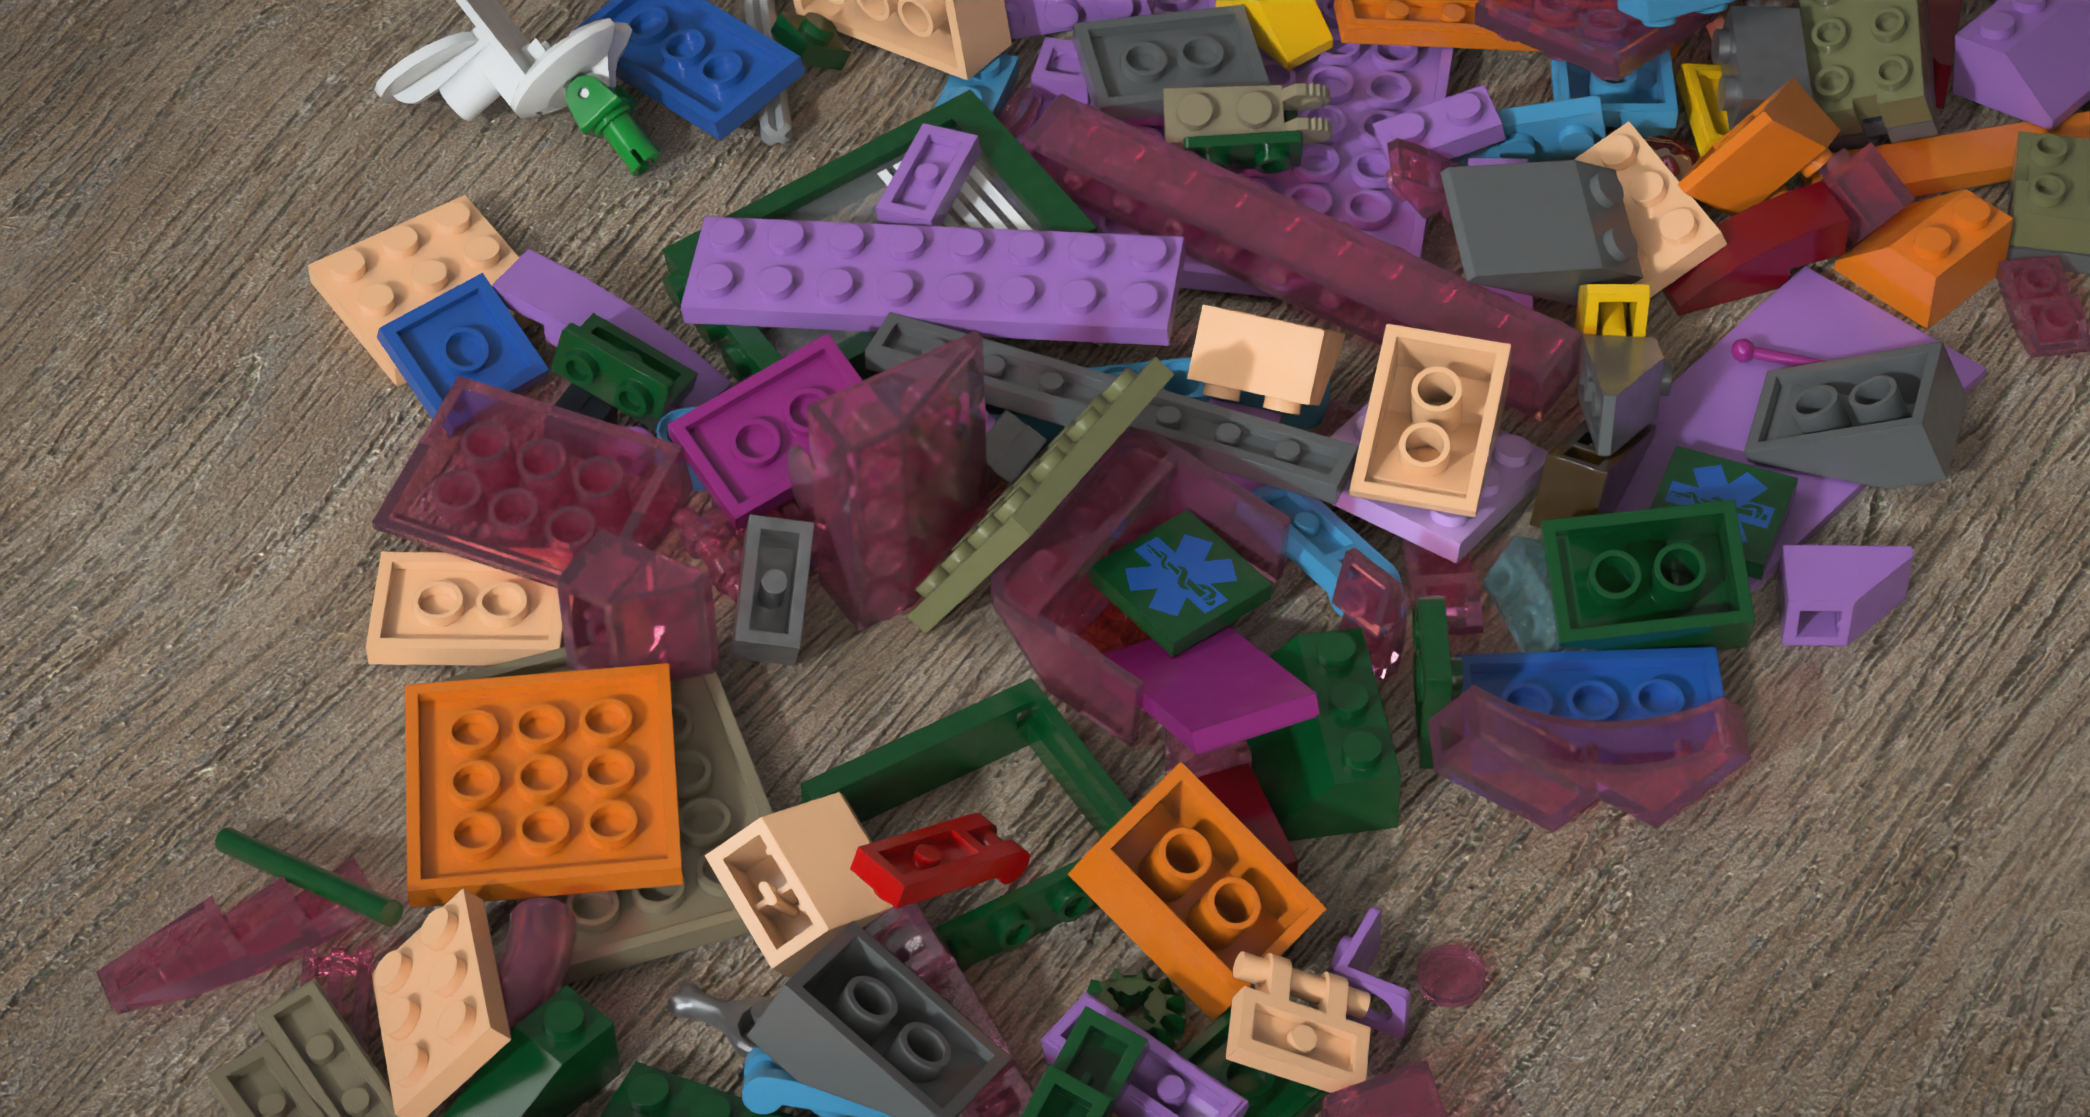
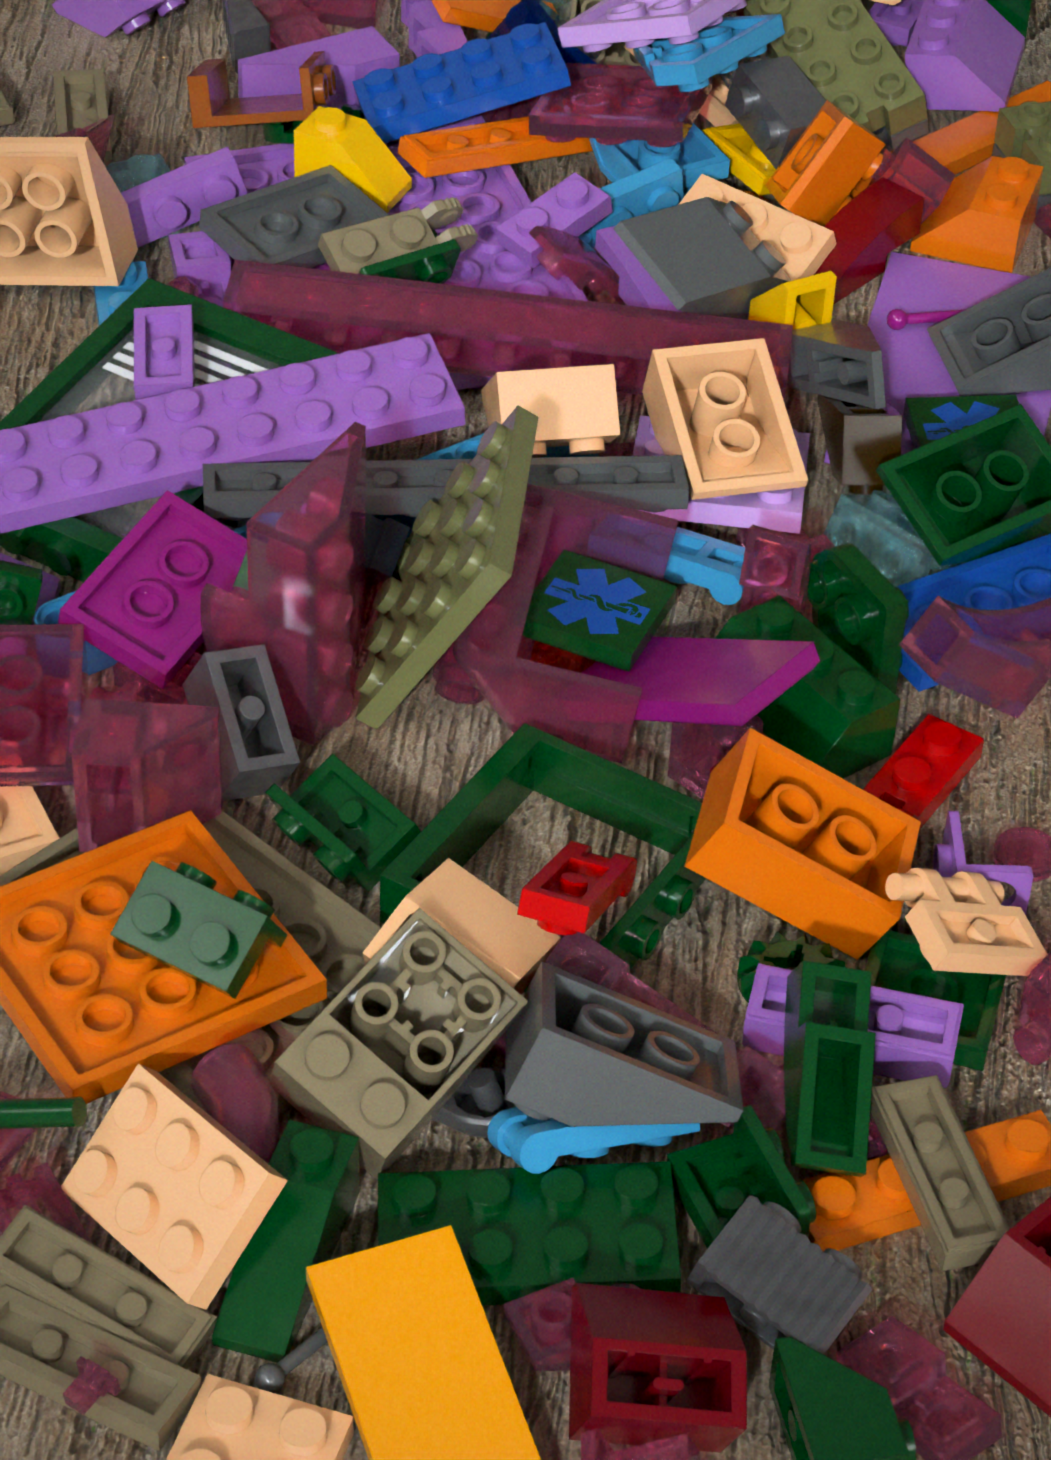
camera: 30 degrees left, 5 degrees down
none -> dark green bracket [110,861,287,999]
none -> dark green bracket [265,753,421,892]
none -> dark tan slope [270,908,528,1181]
none -> red plate [862,714,984,830]

